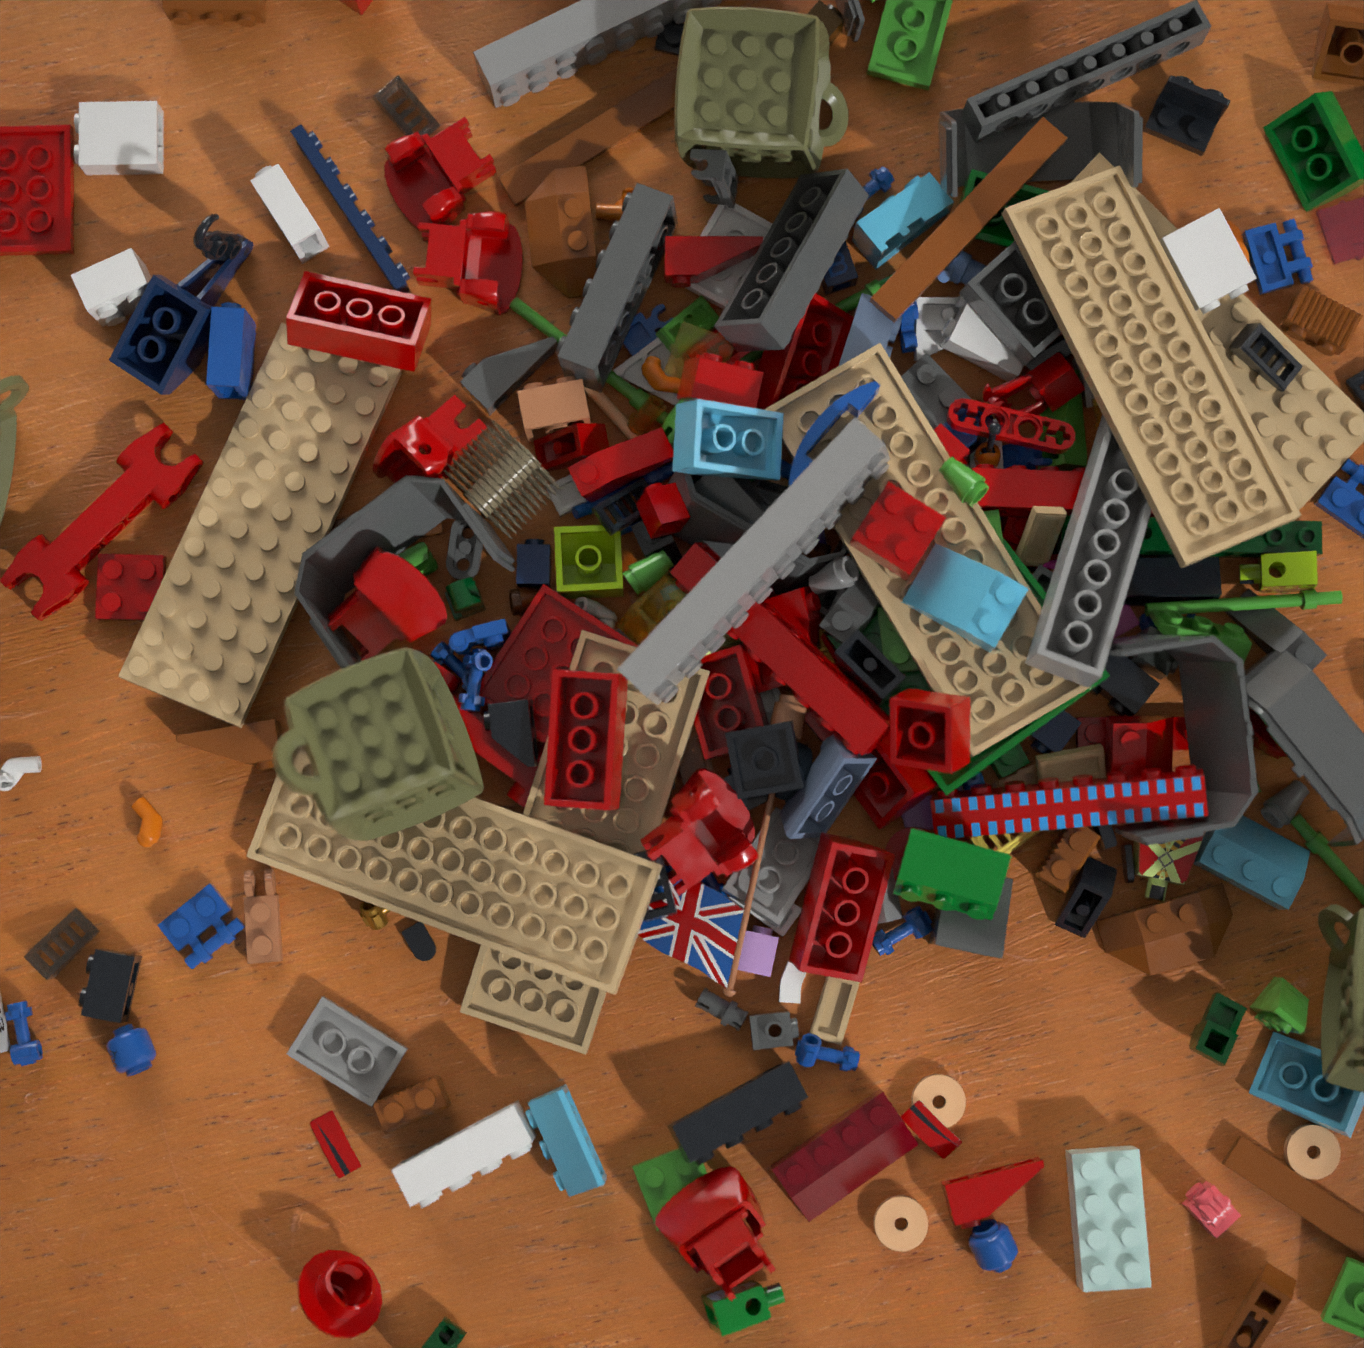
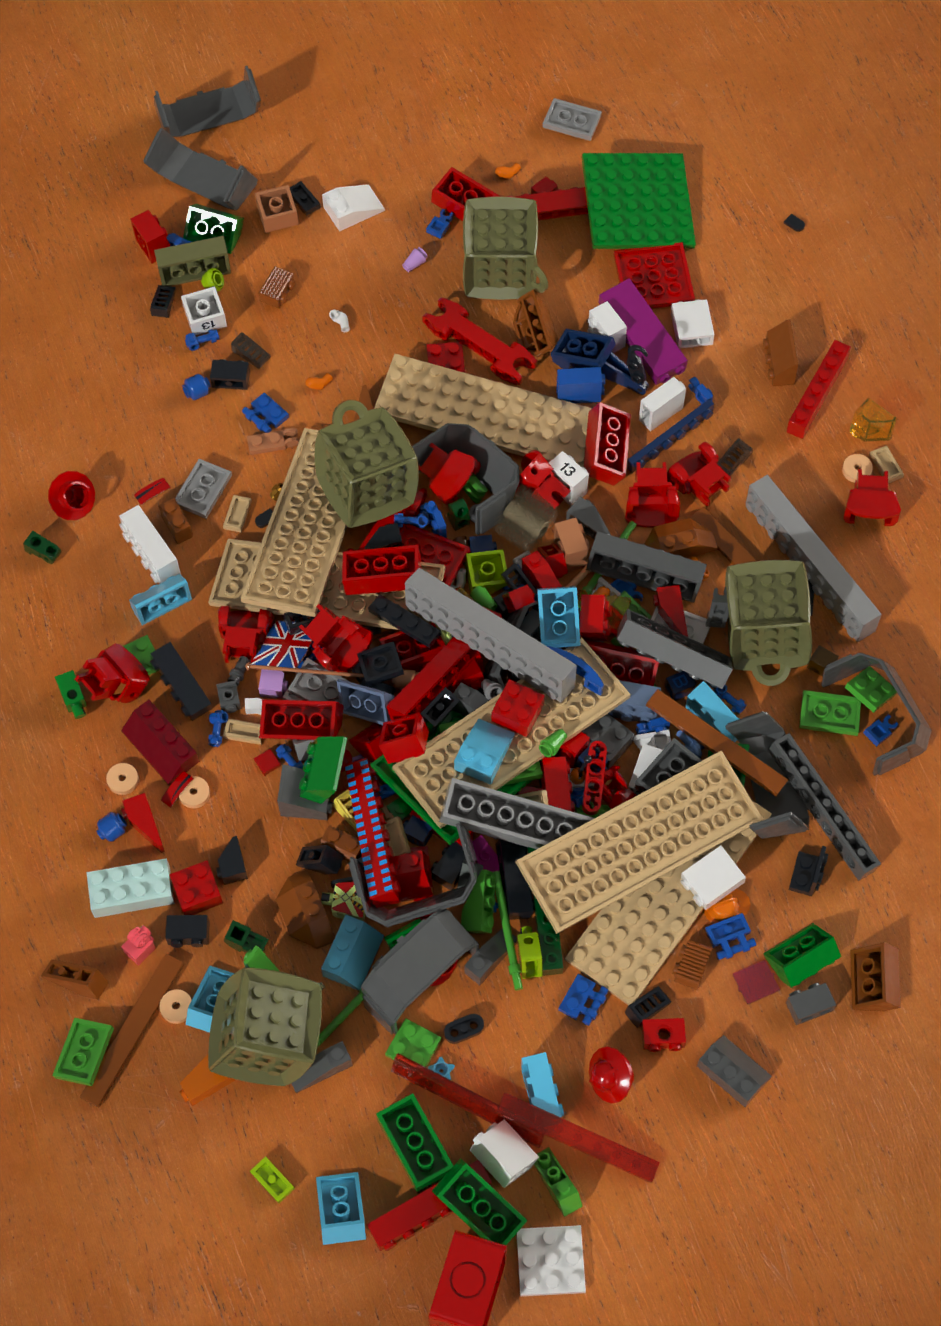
camera: 85 degrees right, 20 degrees down
black slope [1229,323,1303,392] -> none
none -> black brick [166,915,210,948]
none -> red brick [169,860,223,915]
none -> black slope [216,836,248,885]
none -> red piece [218,606,275,663]
none -> tan tile [223,495,252,533]
none -> red tile [253,749,281,776]
none -> black plate [368,594,441,648]
none -> dark orange wedge [513,289,558,357]
none -> white brick [549,451,589,506]
none -> magenta brick [598,278,688,385]
none -> blue plate [688,377,713,405]

